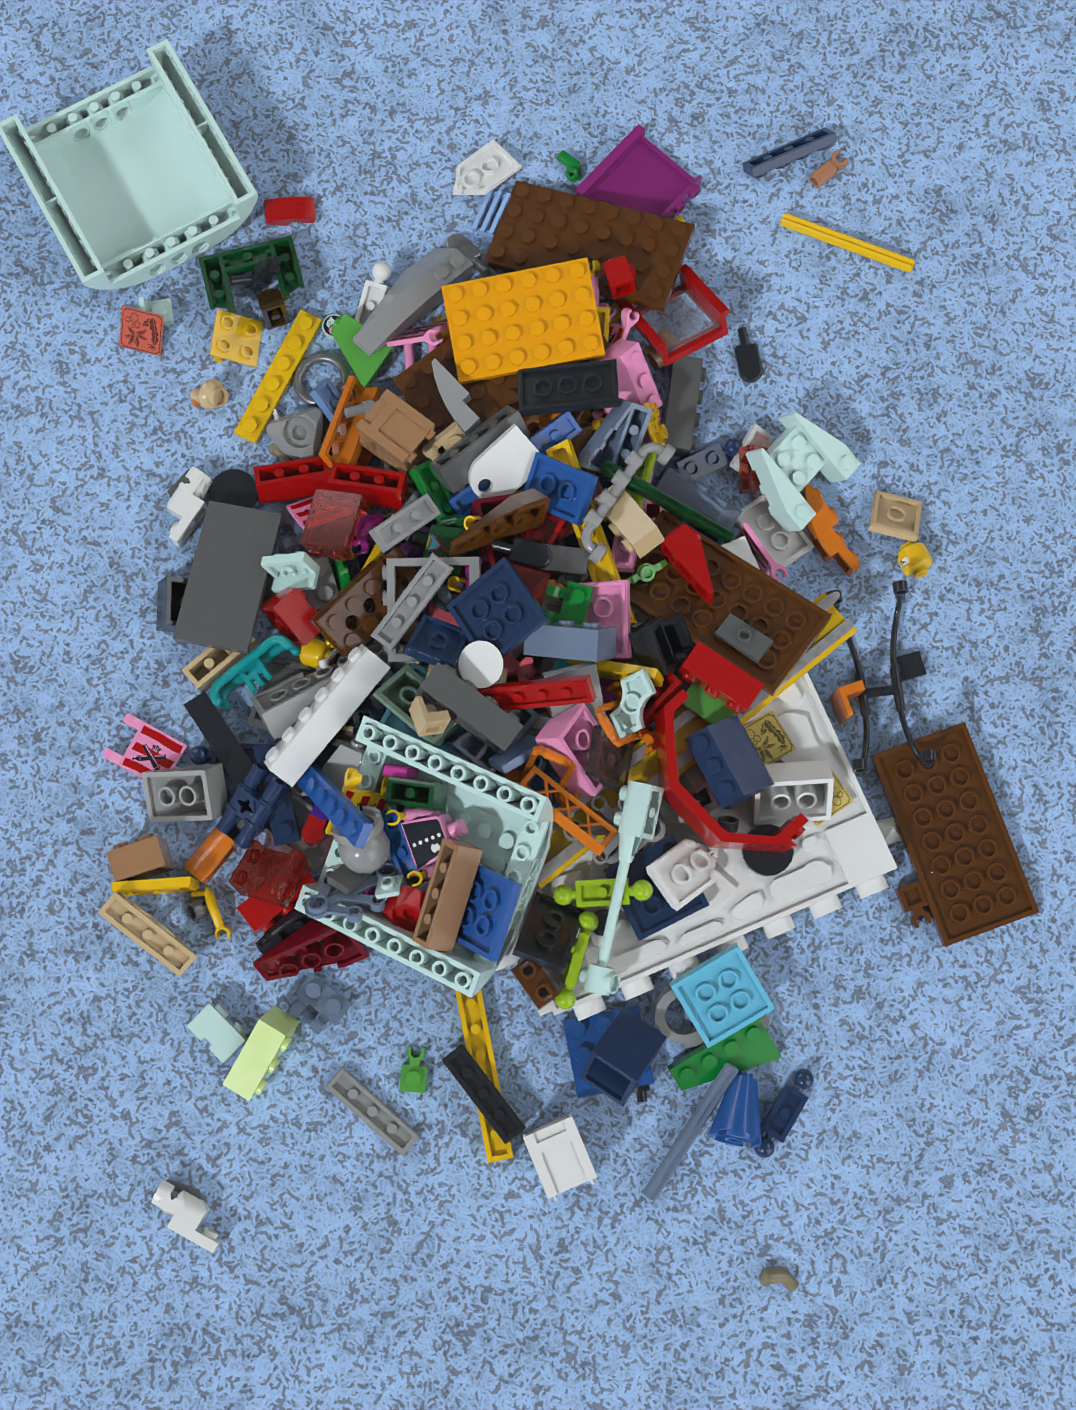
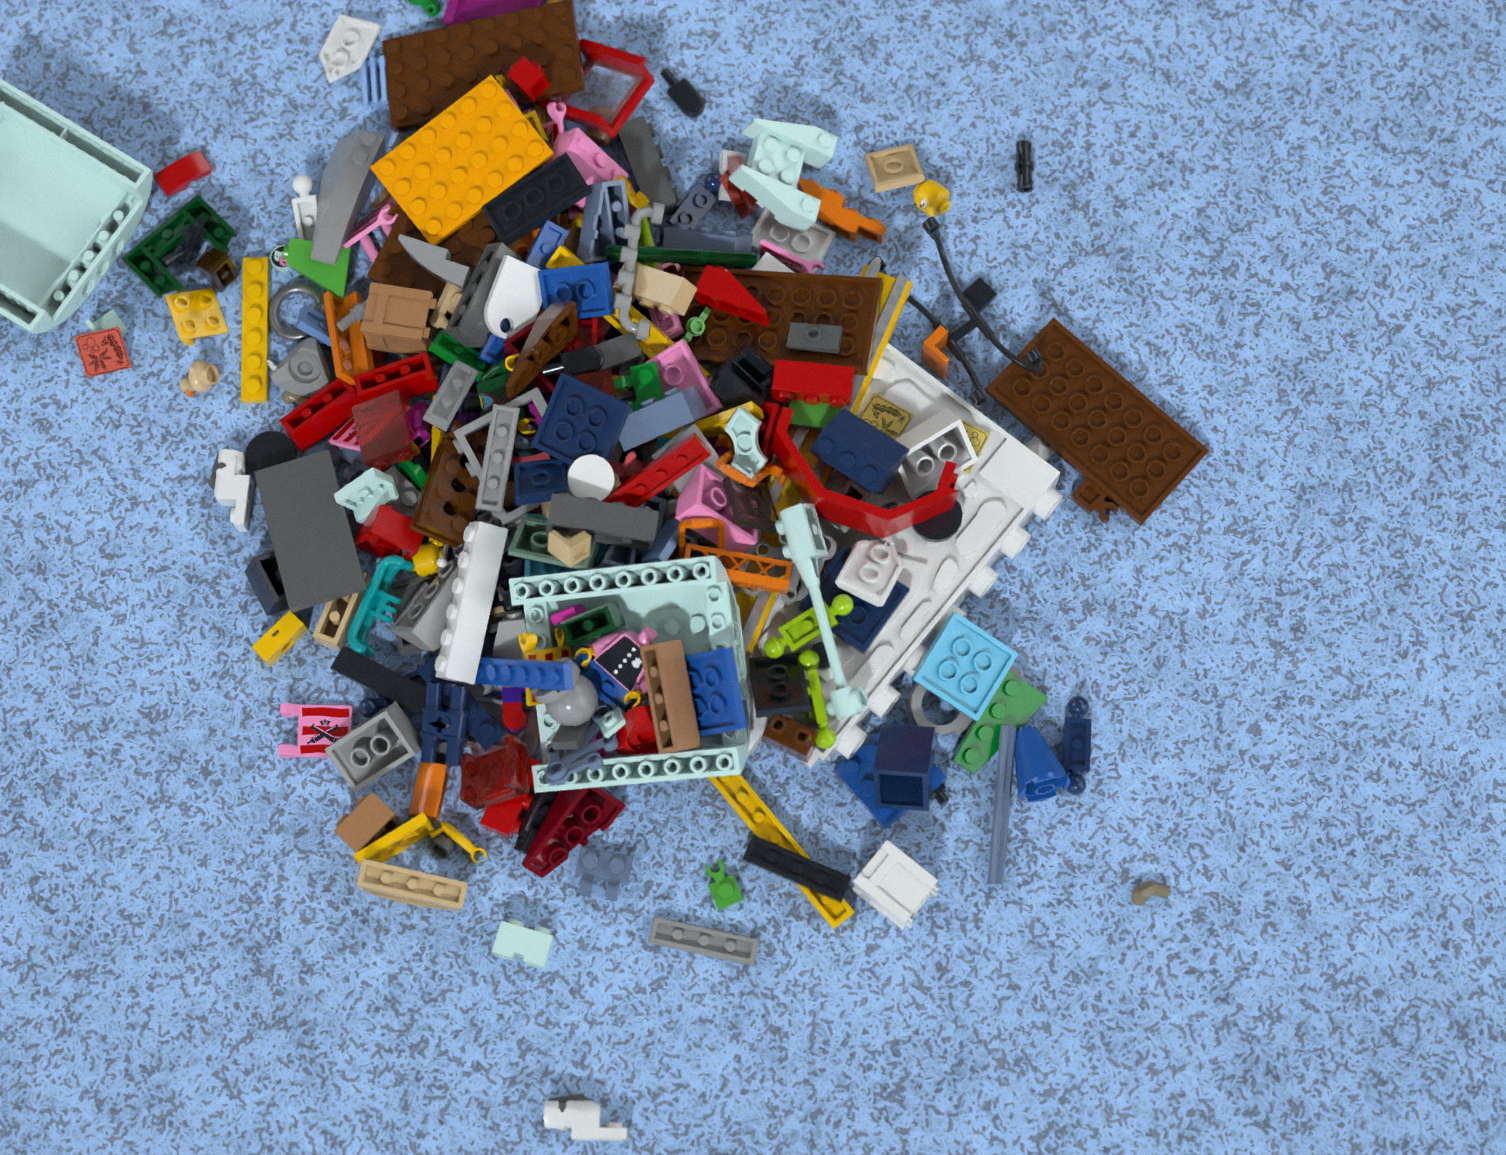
camera: 20 degrees left, 5 degrees down
yellowish green wedge [223,1005,301,1101] -> none
flat silver piece [445,234,489,276] -> none
none -> yellow piece [252,610,308,667]
none -> black pin [1014,140,1034,192]

